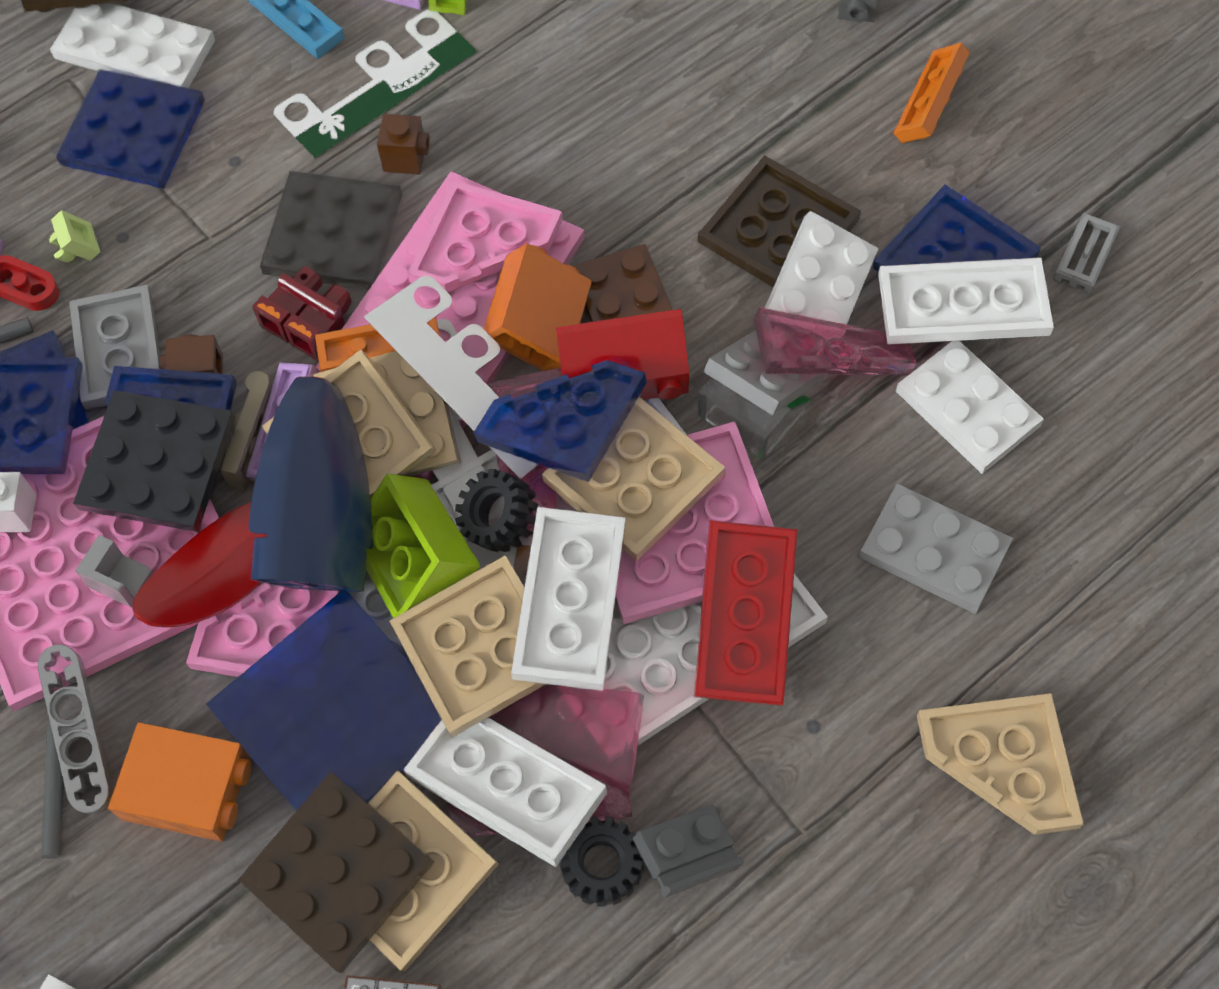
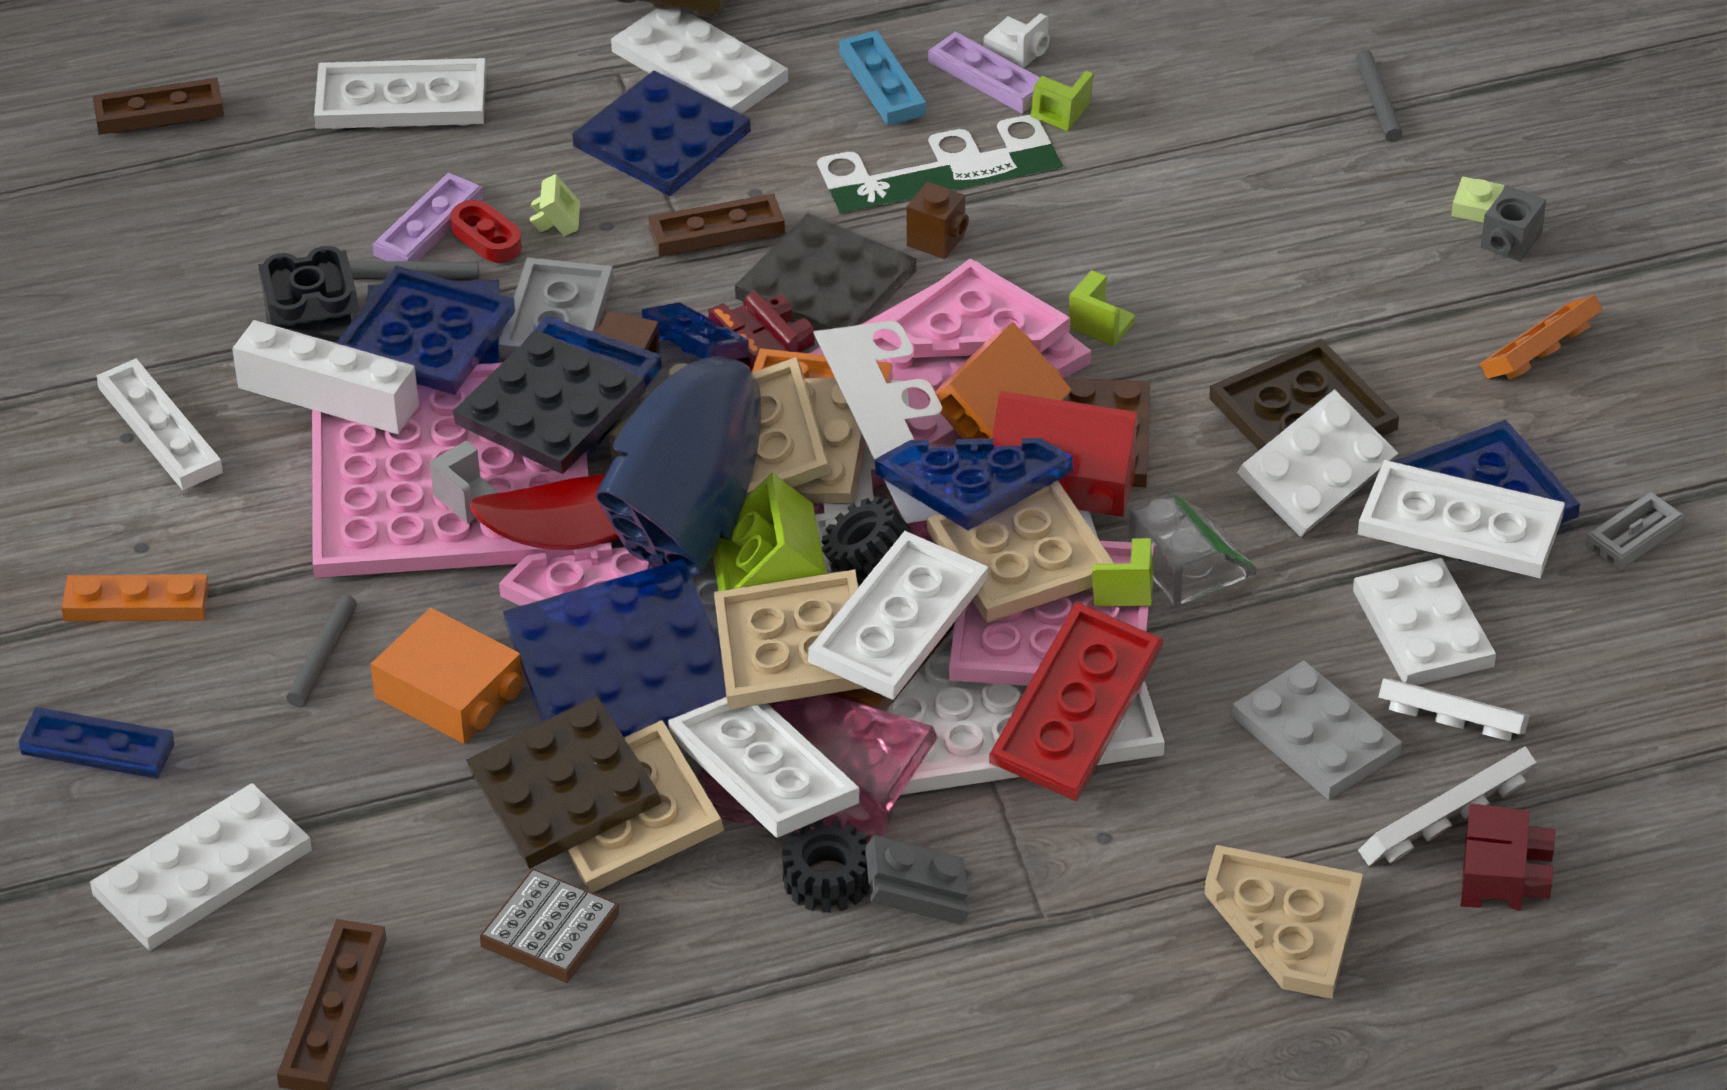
camera: 20 degrees right, 20 degrees down
light grey beam [38,645,113,815] -> none
light grey plate [703,325,830,415] -> none
clear pink wing [753,307,916,375] -> none
none -> clear blue plate [642,302,749,359]
none -> reddish brown plate [648,193,785,257]
none -> lime panel [1069,270,1135,346]
none -> lime panel [1092,538,1154,606]
none -> white plate [1358,746,1536,866]
none -> white plate [1378,679,1530,741]
none -> dark red hips [1460,803,1556,911]

